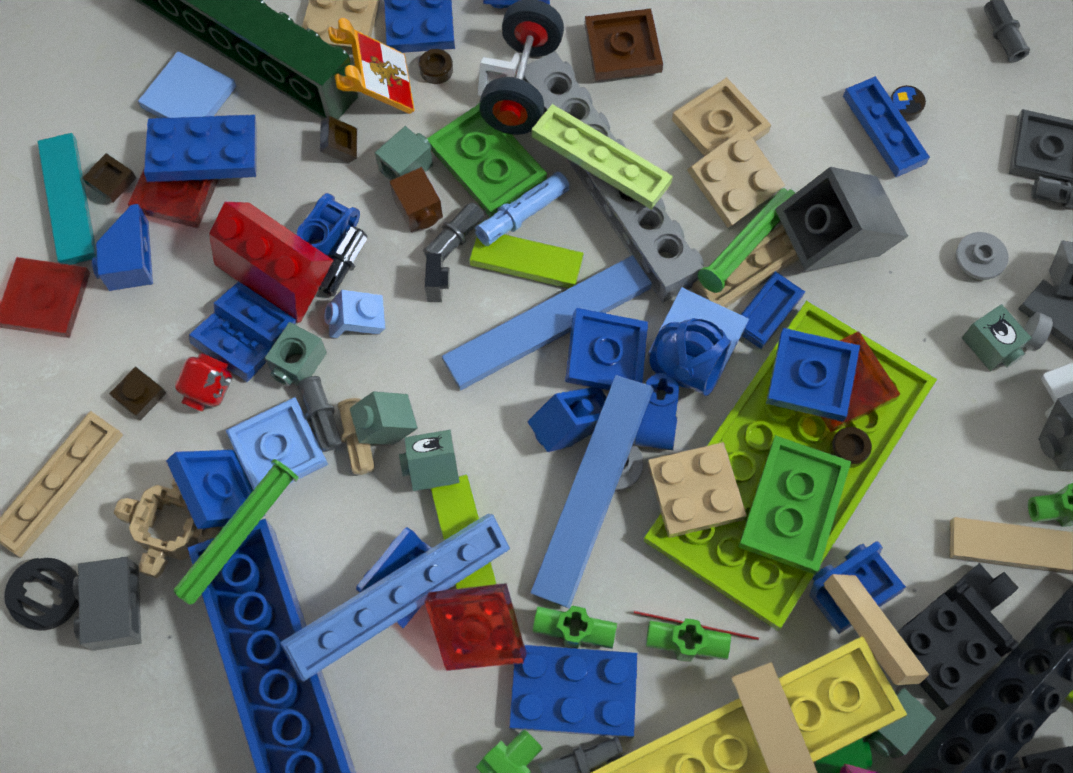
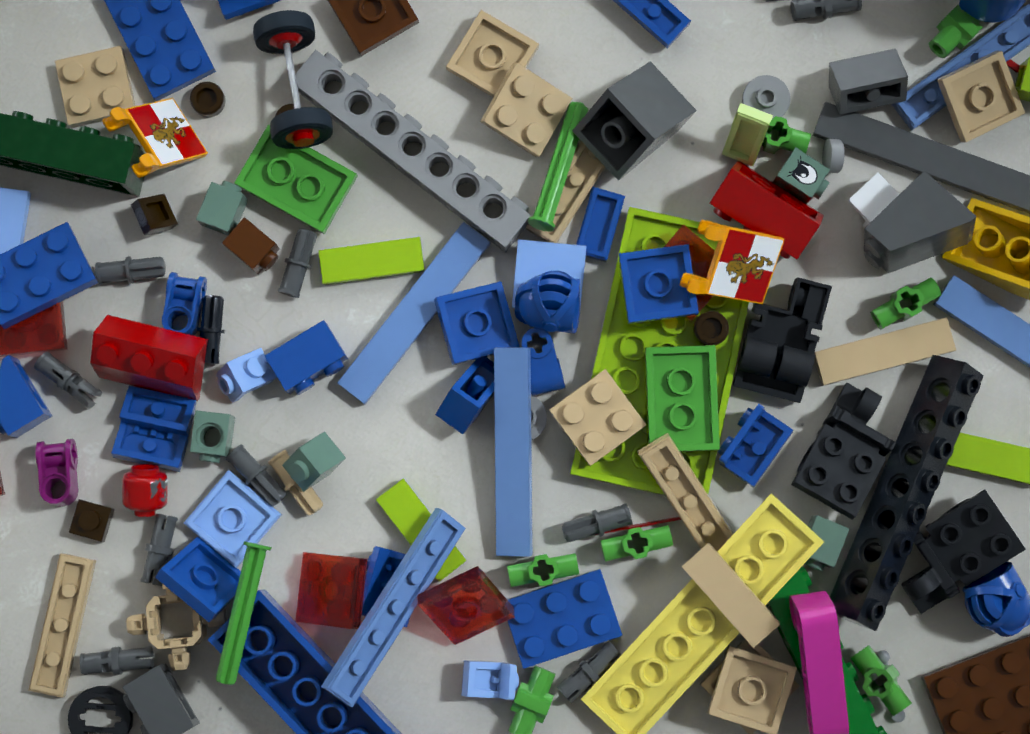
camera: 20 degrees left, 15 degrees up
sand green brick [399,429,459,491] -> none
black plate [425,253,450,302] -> none
light blue pin [475,172,570,246] -> none
white panel [478,52,522,96] -> none
yellowish green plate [532,104,673,210] -> none
tan tile [823,574,929,685] -> none
none -> dark grey pin [34,351,102,409]
none -> magenta piece [35,438,78,507]
none -> dark grey pin [80,646,154,675]
none -> dark grey axle [95,256,166,284]
none -> dark grey pin [141,513,178,586]
none -> blue brick [265,320,348,395]
none -> clear red plate [295,552,368,629]
none -> light blue bracket [461,660,519,700]
none -> dark grey axle [562,504,633,542]
none -> tan tile [638,433,733,551]
none -> flag [680,219,785,304]
none -> red slope [709,161,824,259]
none -> yellowish green tile [722,103,773,166]
none -> black plate [733,277,832,403]
none -> bright green axle [762,116,811,154]

